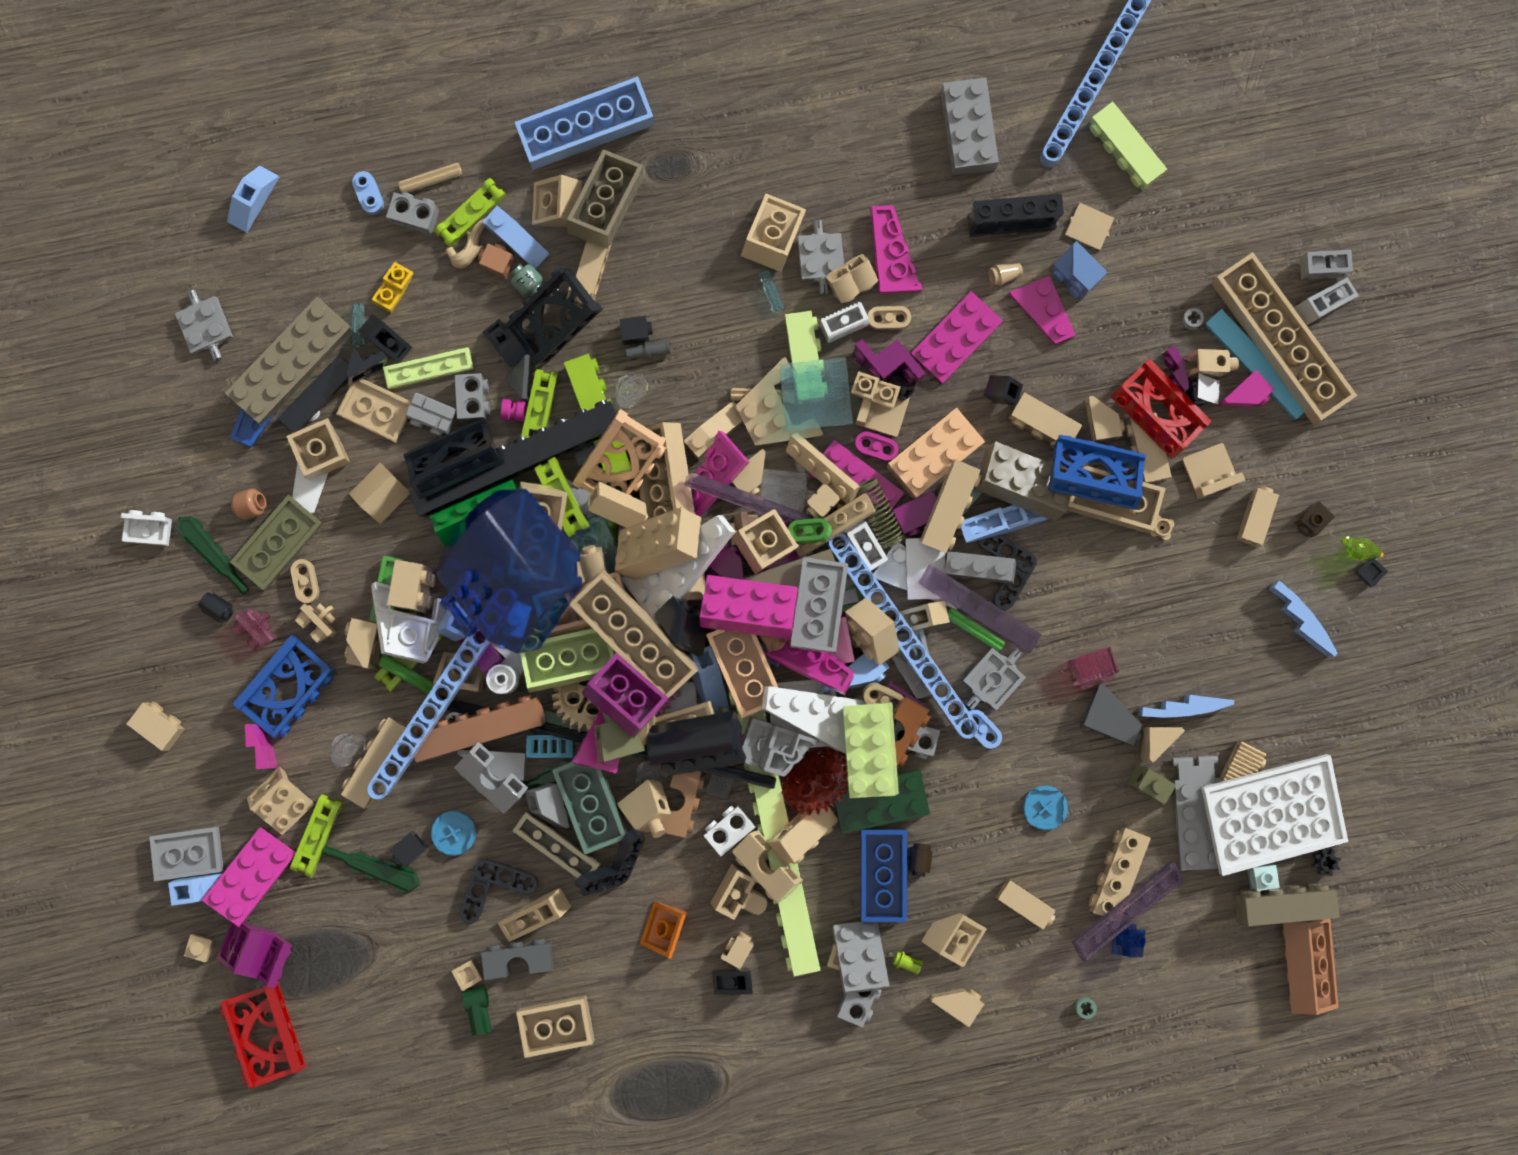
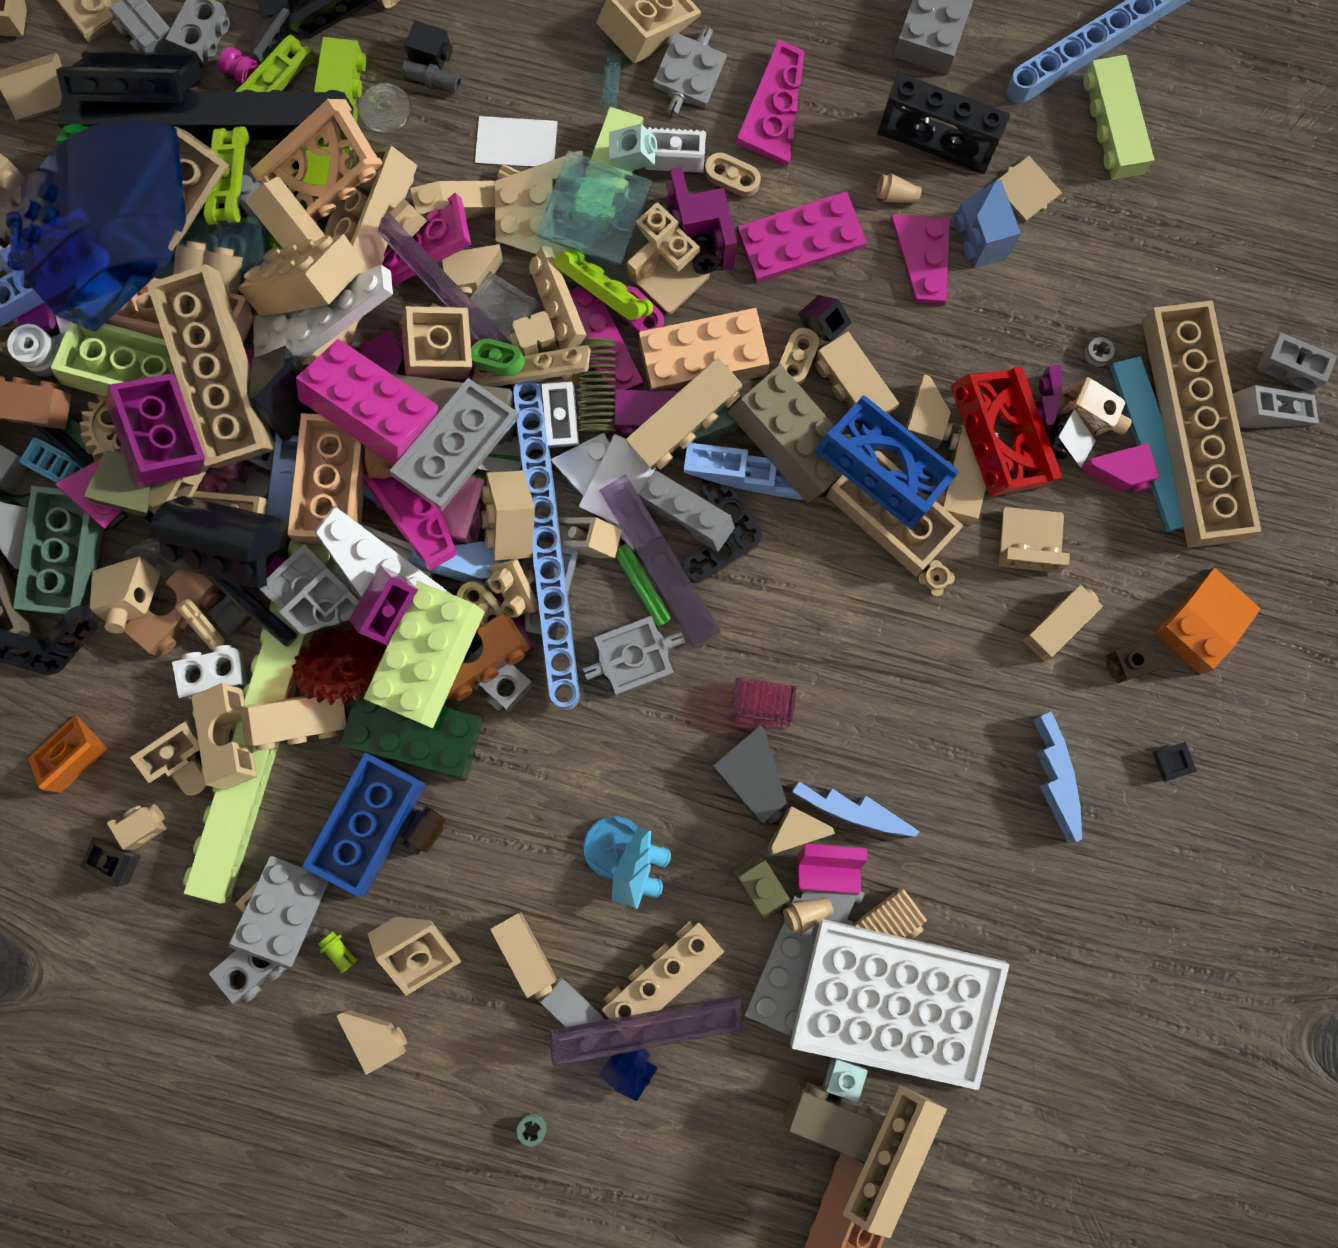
camera: 25 degrees right, 5 degrees down
tan brick [826,254,878,303] -> none
light blue plate [964,710,1002,749] -> none
black gear [1311,849,1341,876] -> none
clear neon green animal [1341,536,1383,561] -> none
none -> tan axle [176,598,225,651]
none -> magenta brick [349,565,418,645]
none -> tan plate [383,198,427,242]
none -> white sticker [475,116,558,167]
none -> tan hips [487,559,539,618]
none -> light grey slope [539,977,610,1049]
none -> lime plate [554,249,653,320]
none -> light aqua brick [609,124,657,172]
none -> medium azure connector [612,828,671,909]
none -> tan plate [779,328,819,385]
none -> tan cone [783,897,834,934]
none -> dark pink panel [797,843,867,895]
none -> tan brick [842,1086,947,1238]
none -> orange slope [1154,567,1261,674]

